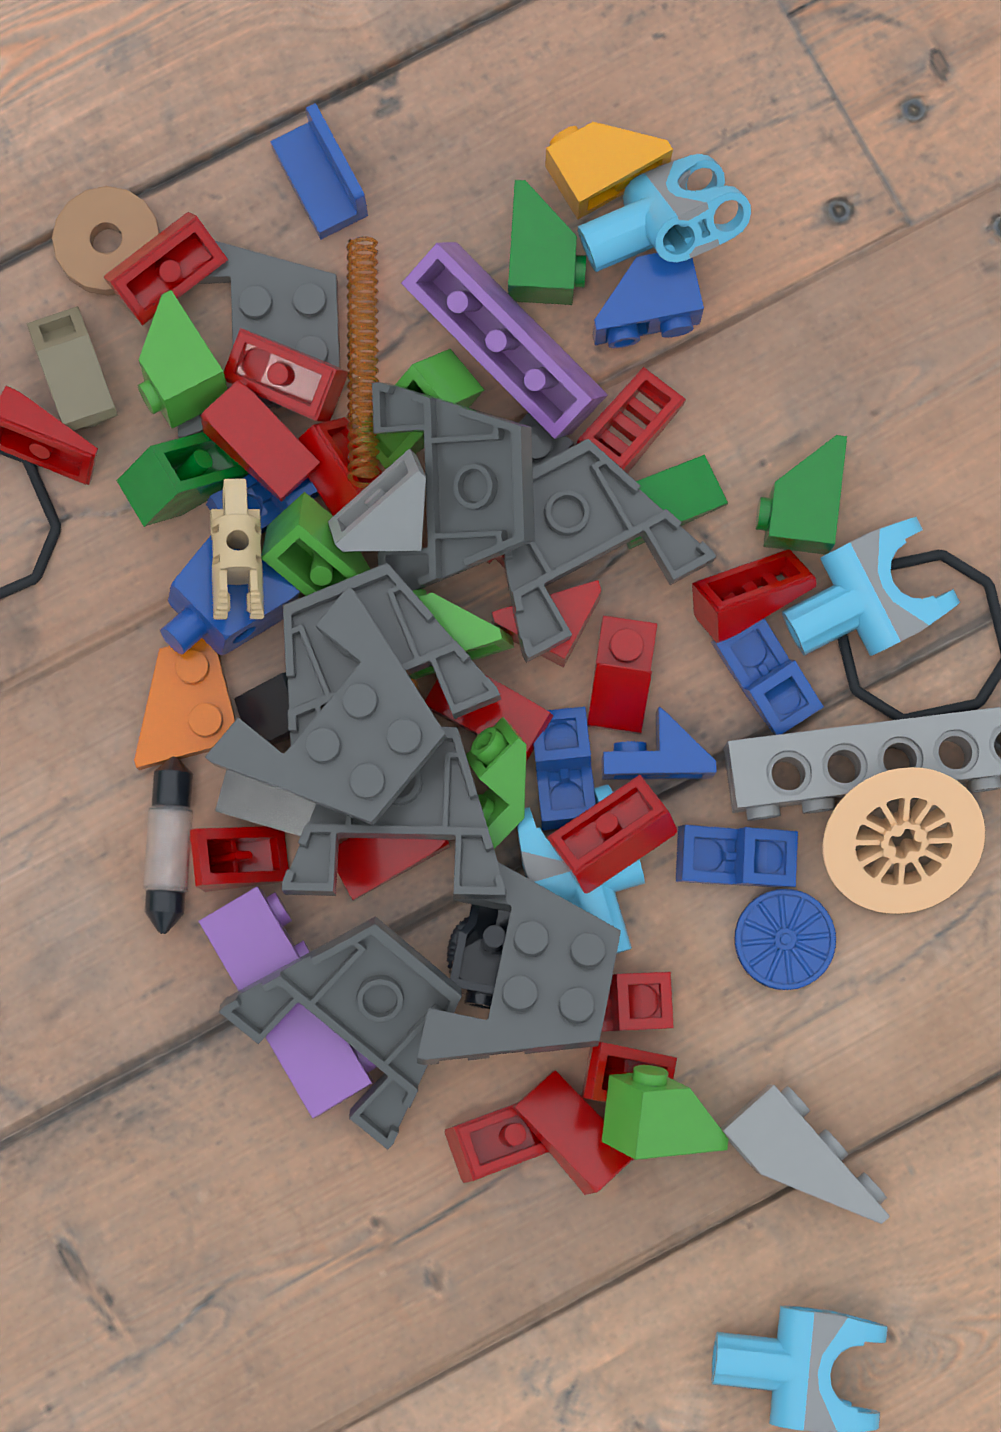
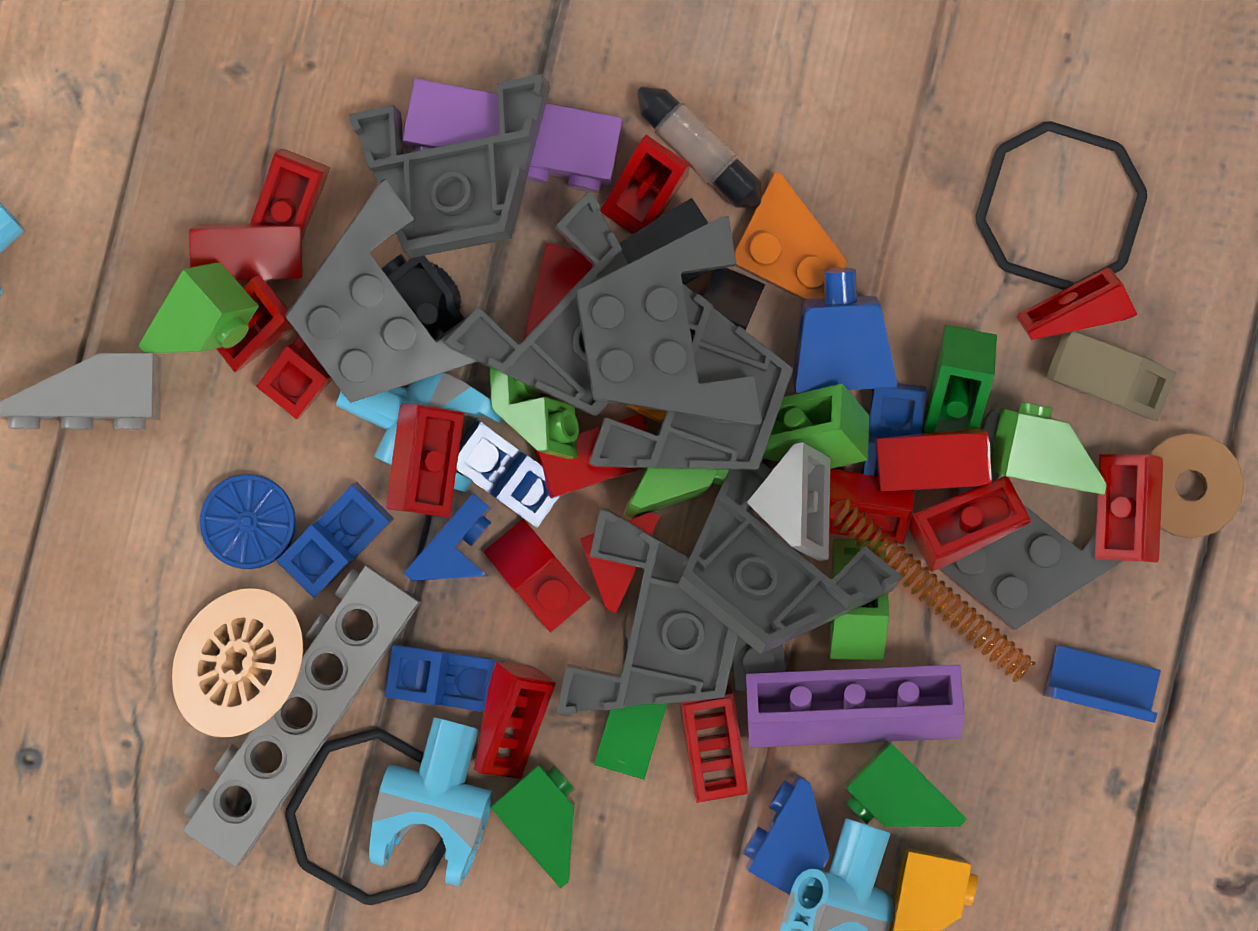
camera: 130 degrees right, 5 degrees up
tan hinge [210,479,265,620] -> none

